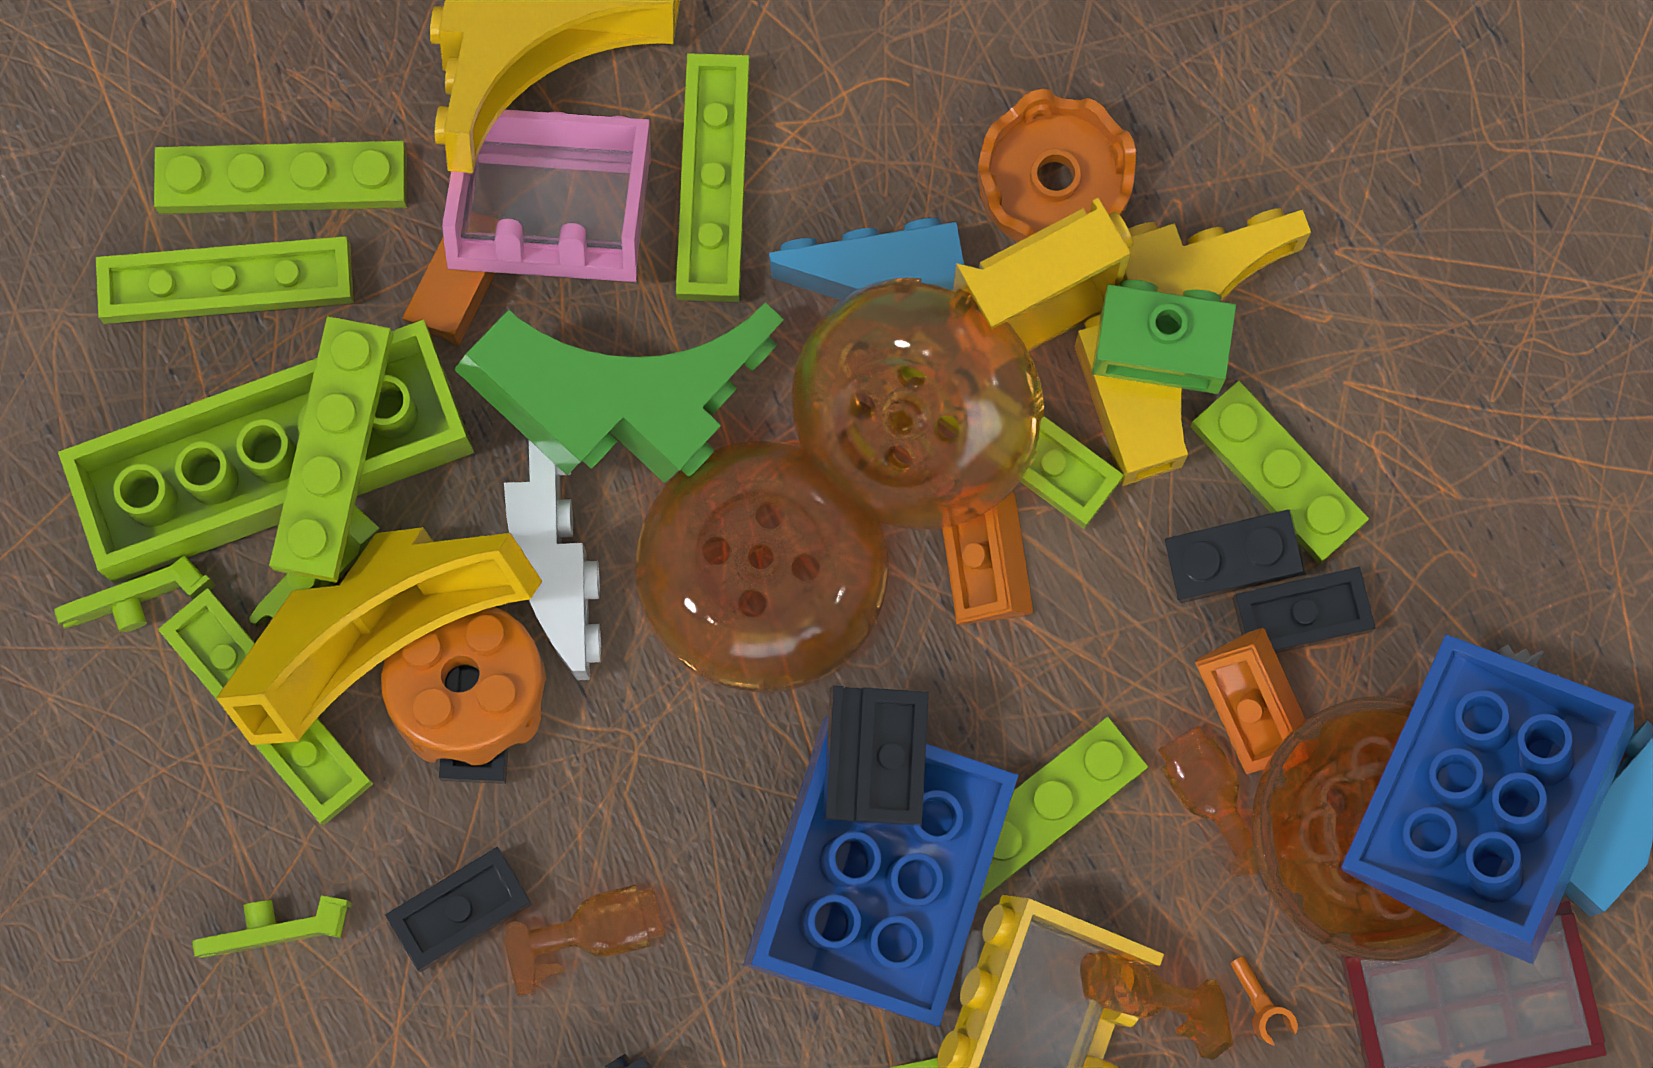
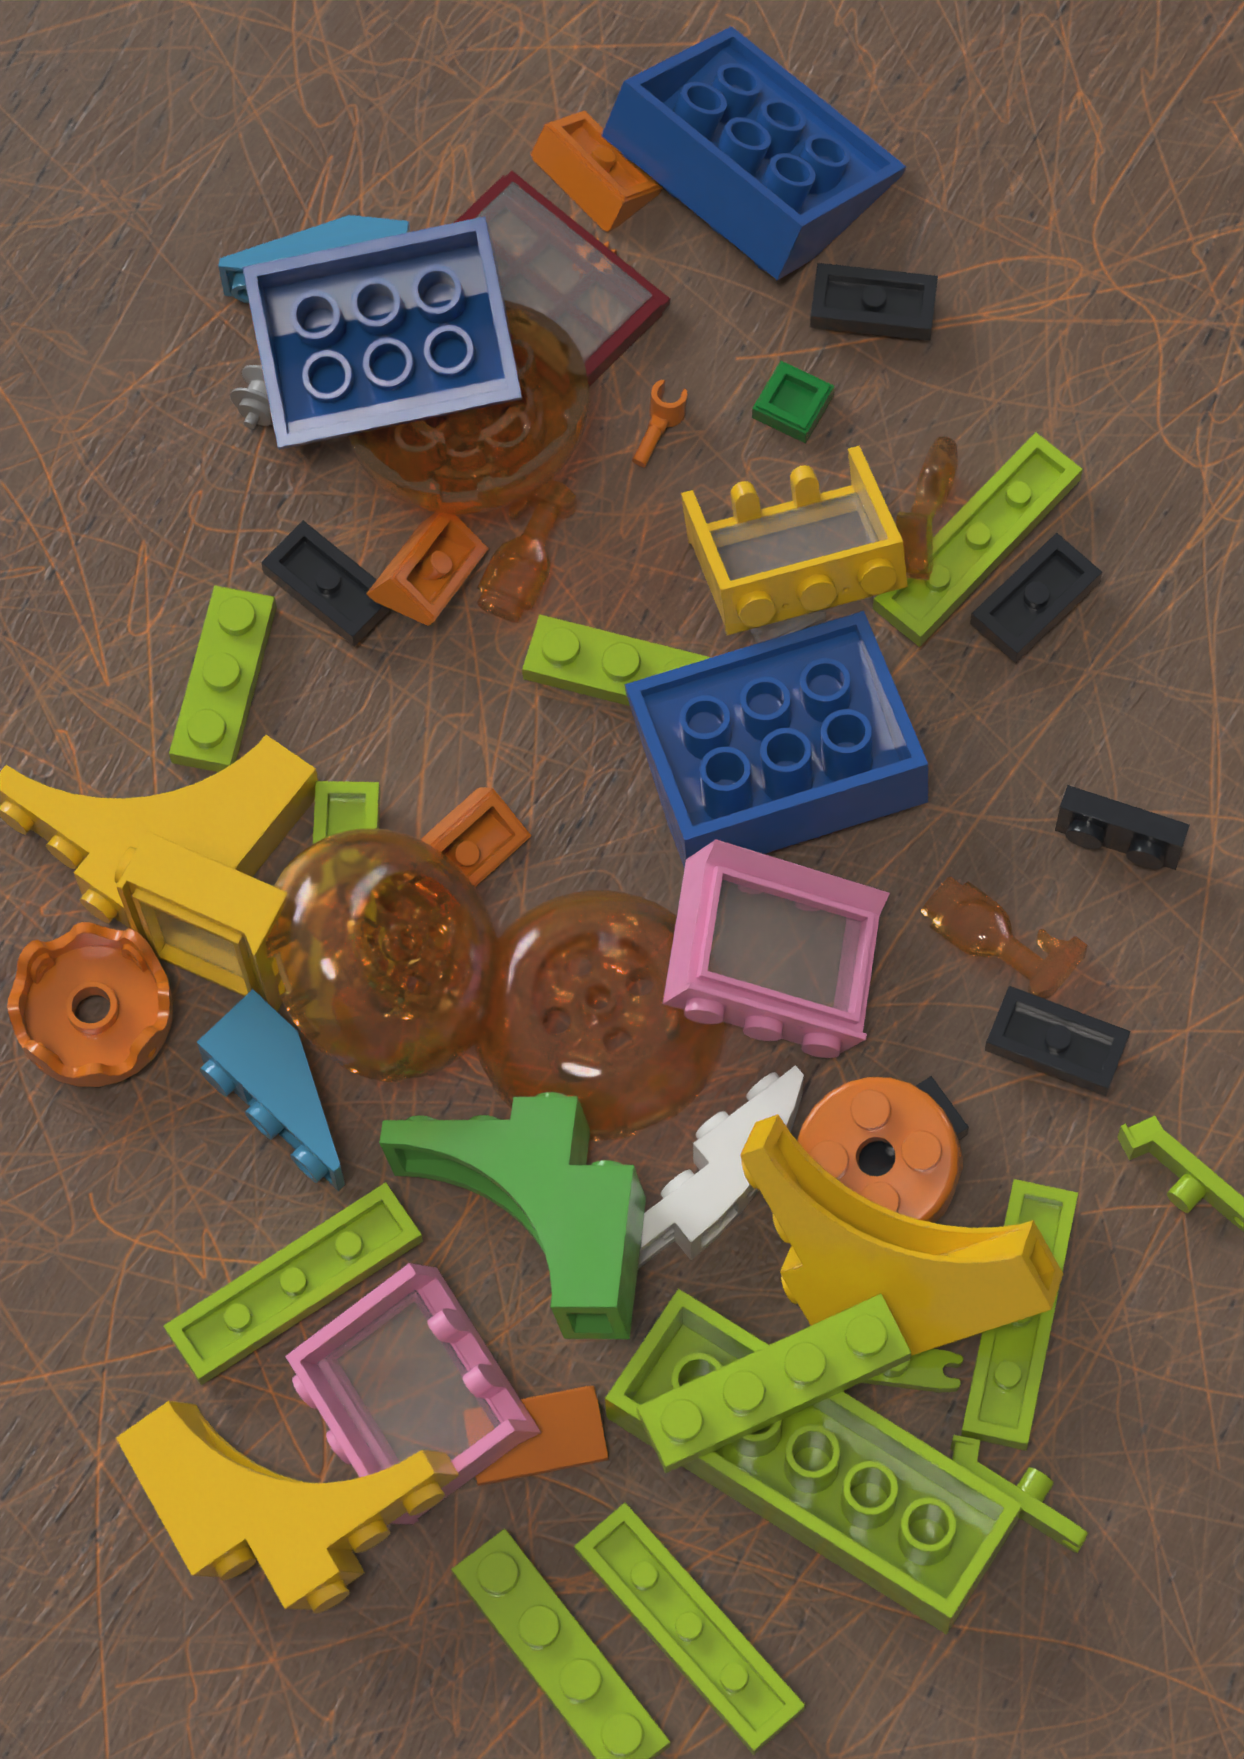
camera: 125 degrees left, 10 degrees down
black plate [823,685,929,826] -> none
clear orange piece [1080,951,1233,1060] -> none
bright green brick [1092,280,1236,394] -> none
black plate [1165,509,1306,603] -> none
none -> bright pink window [663,840,890,1058]

